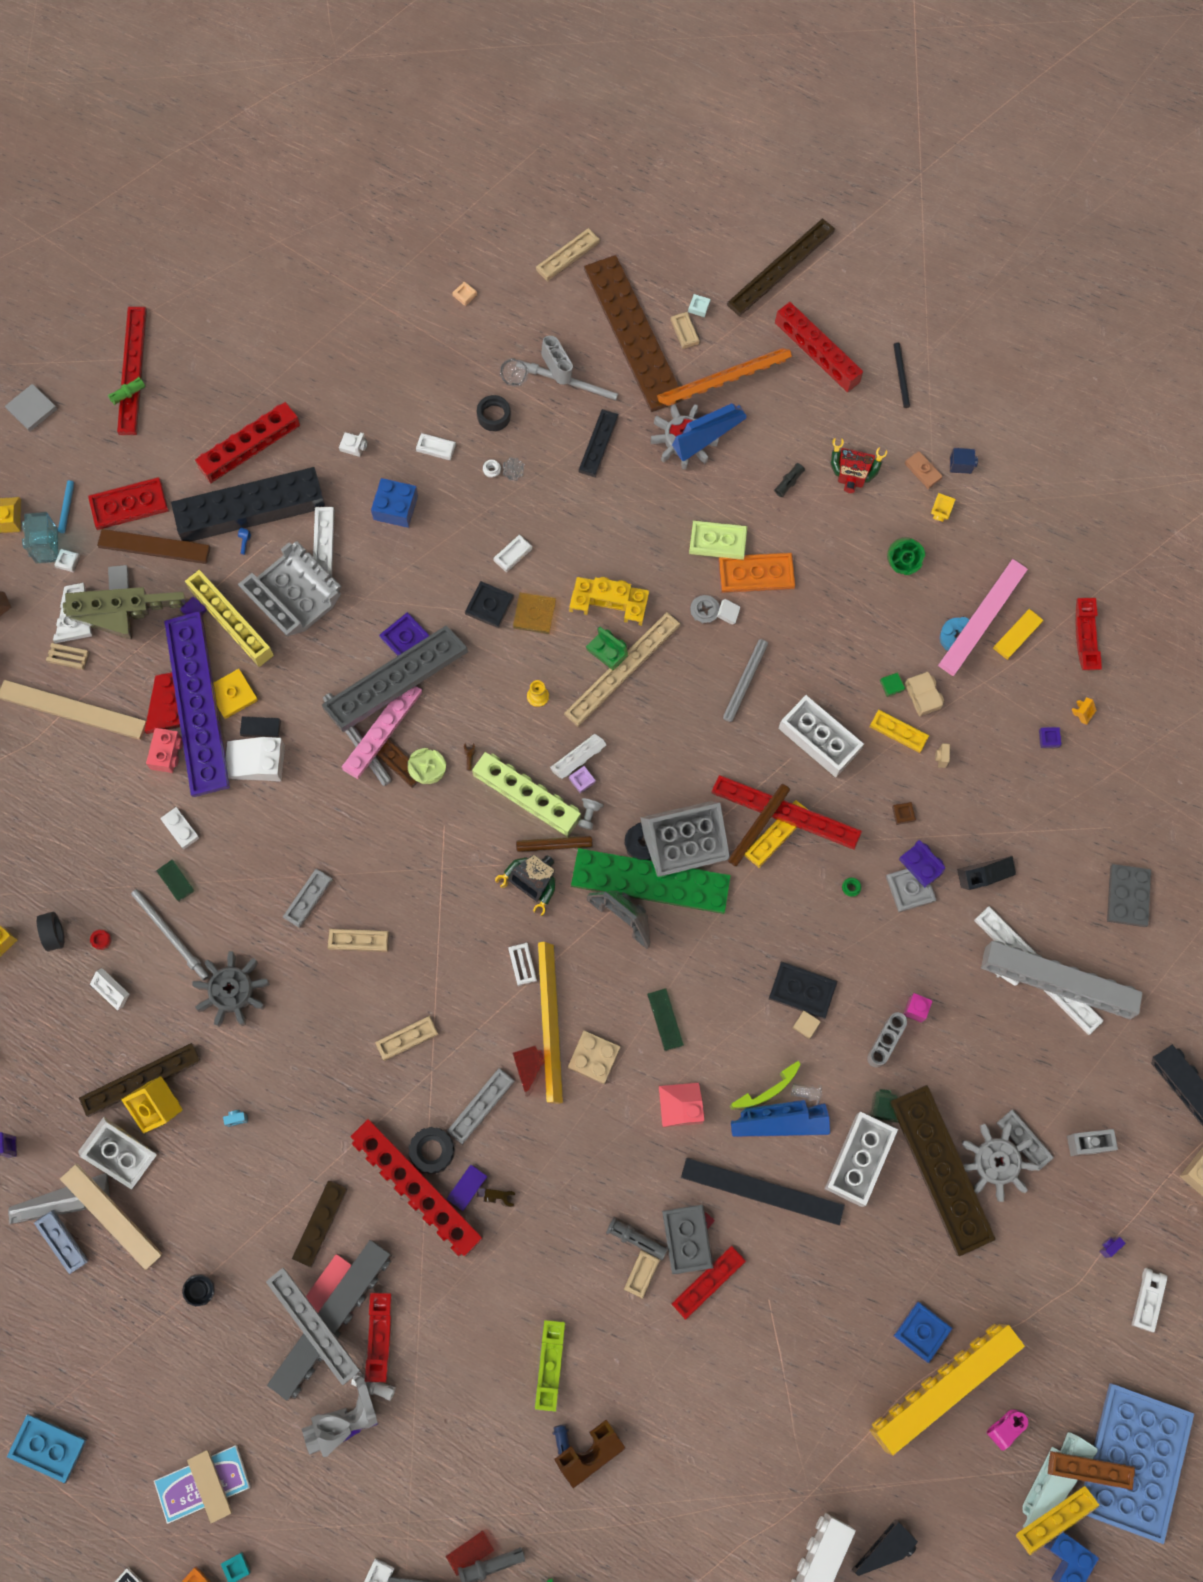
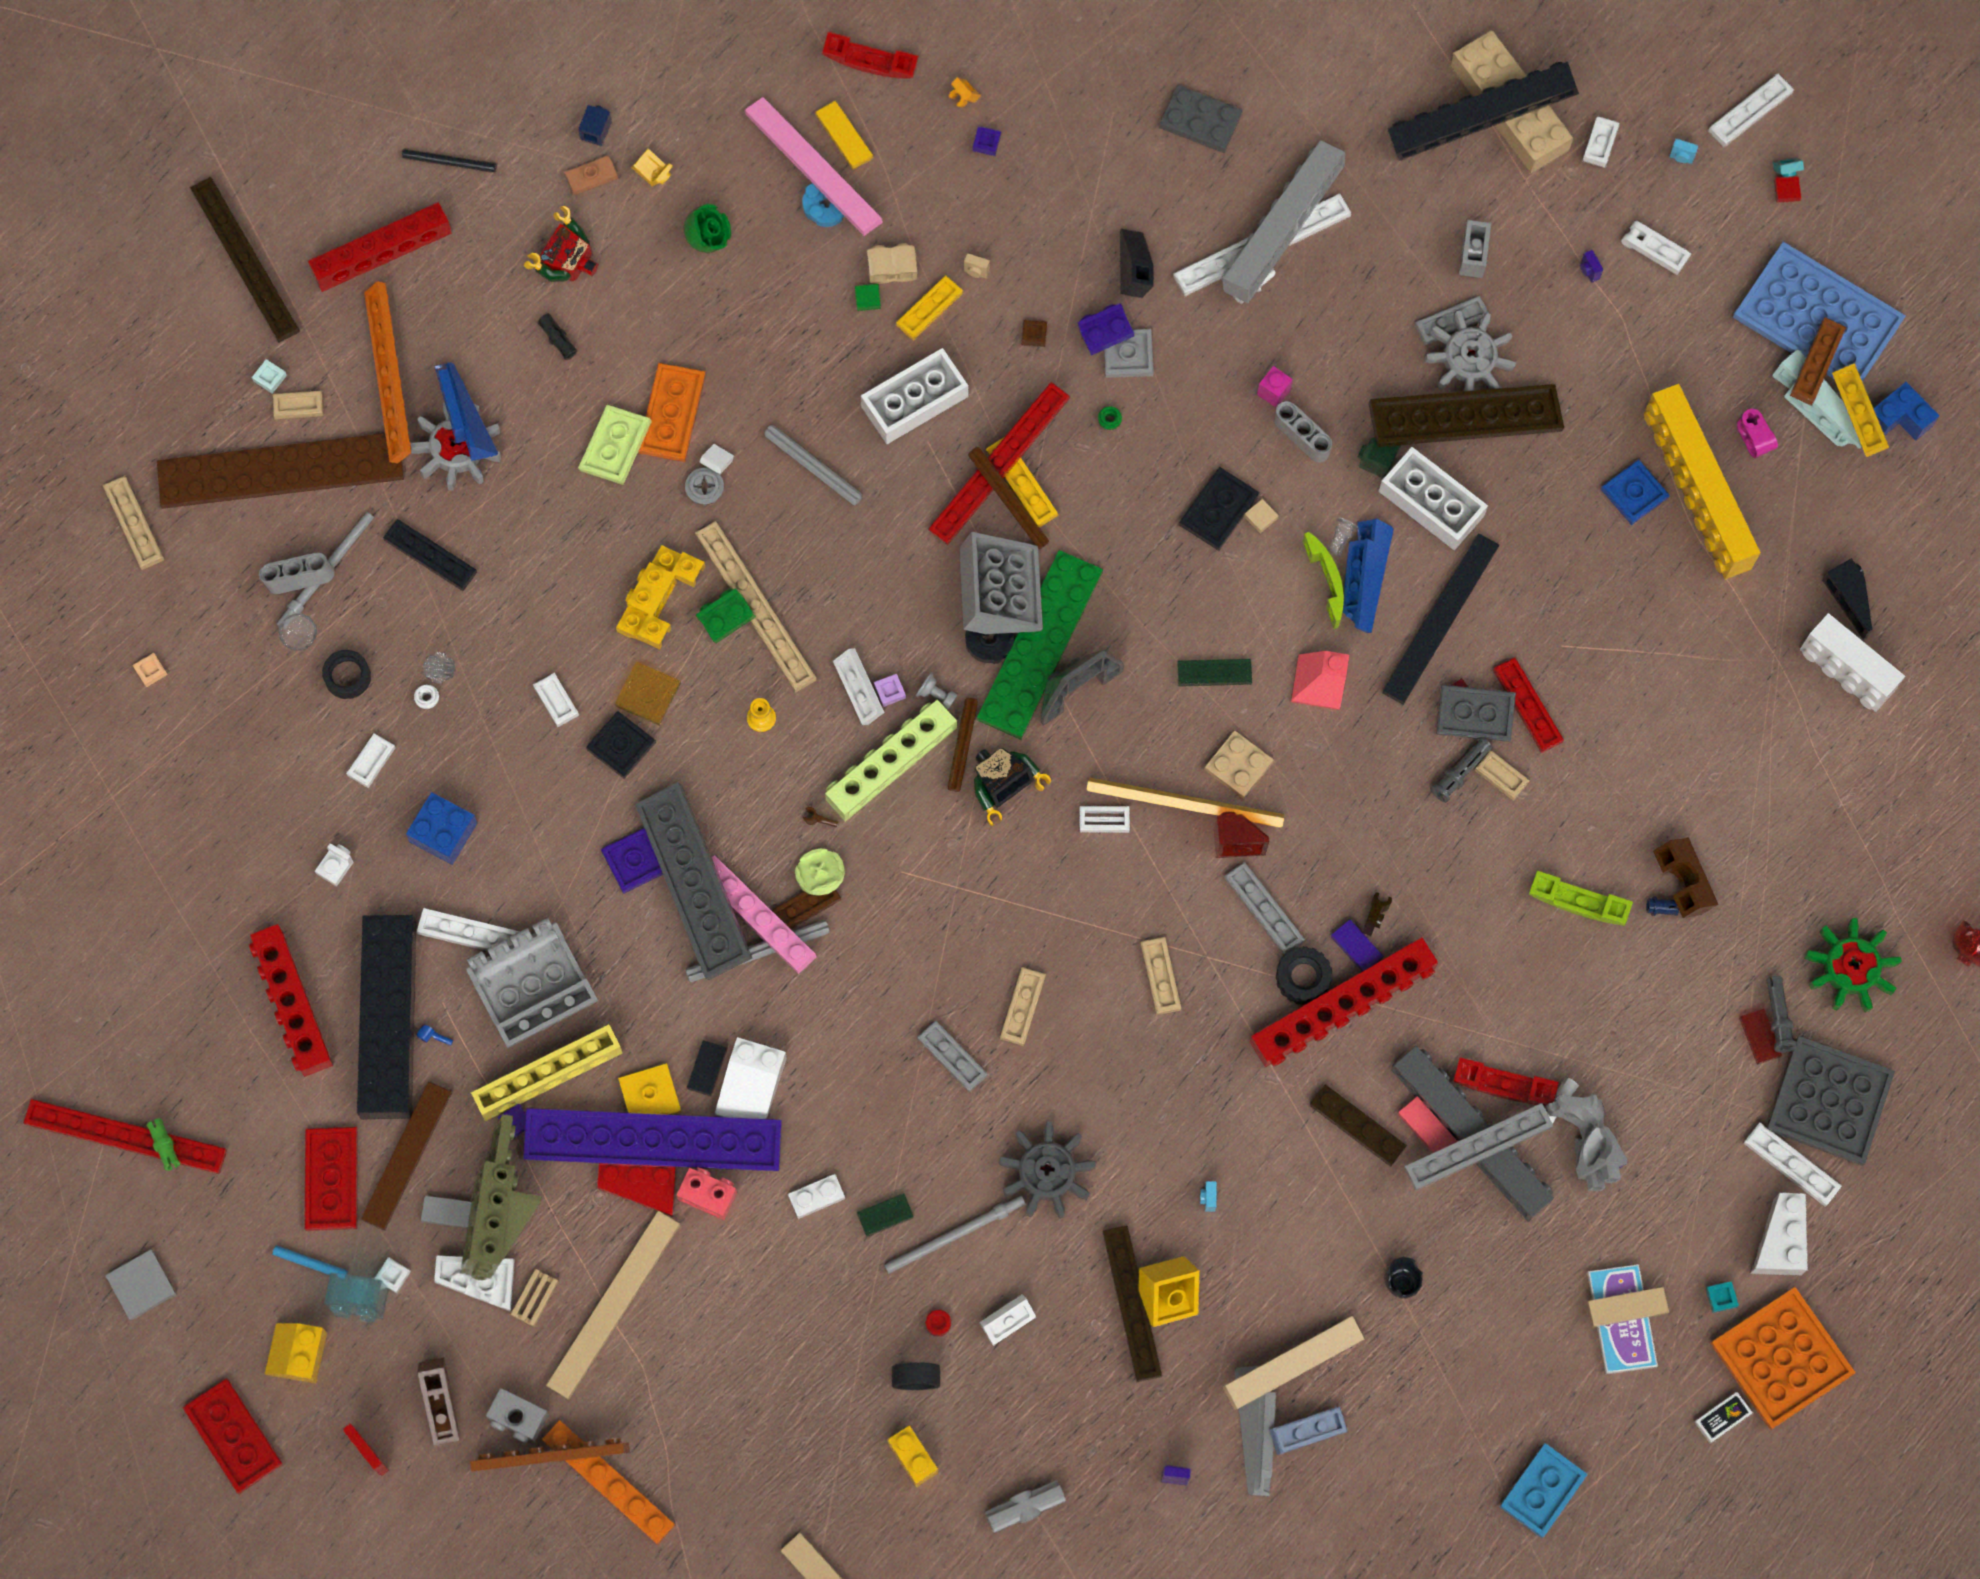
camera: 75 degrees left, 0 degrees up
white slope [78,1117,157,1189] -> none

